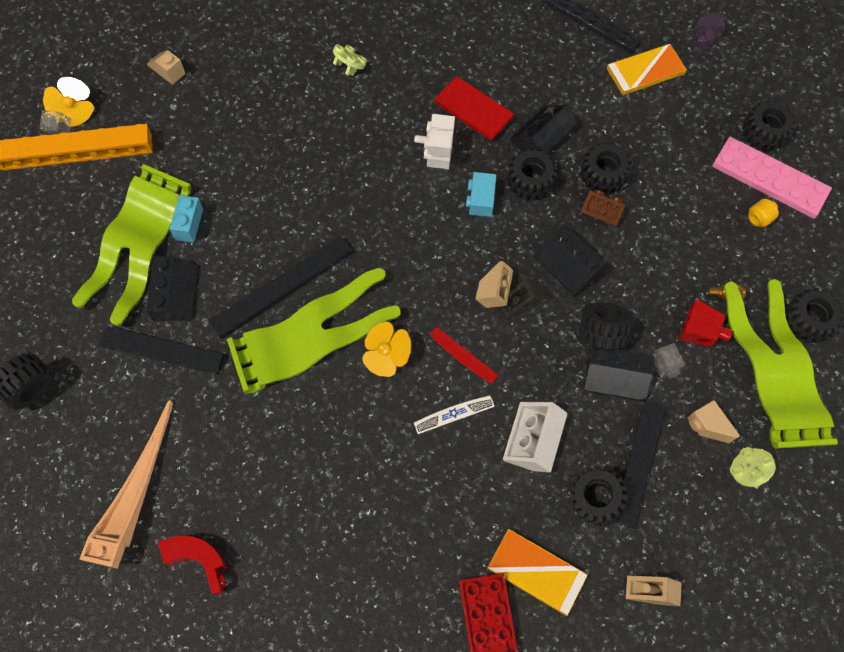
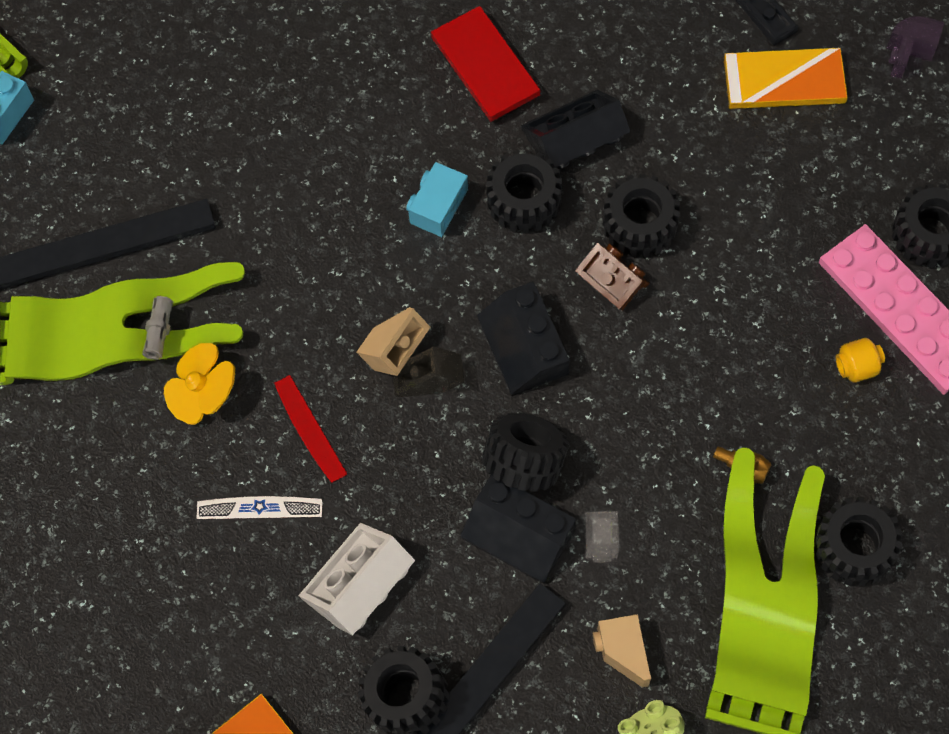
camera: 25 degrees right, 0 degrees up
white brick [414,114,455,169] -> none
red torso [679,299,733,346] -> none
none -> light grey pin [142,296,173,360]

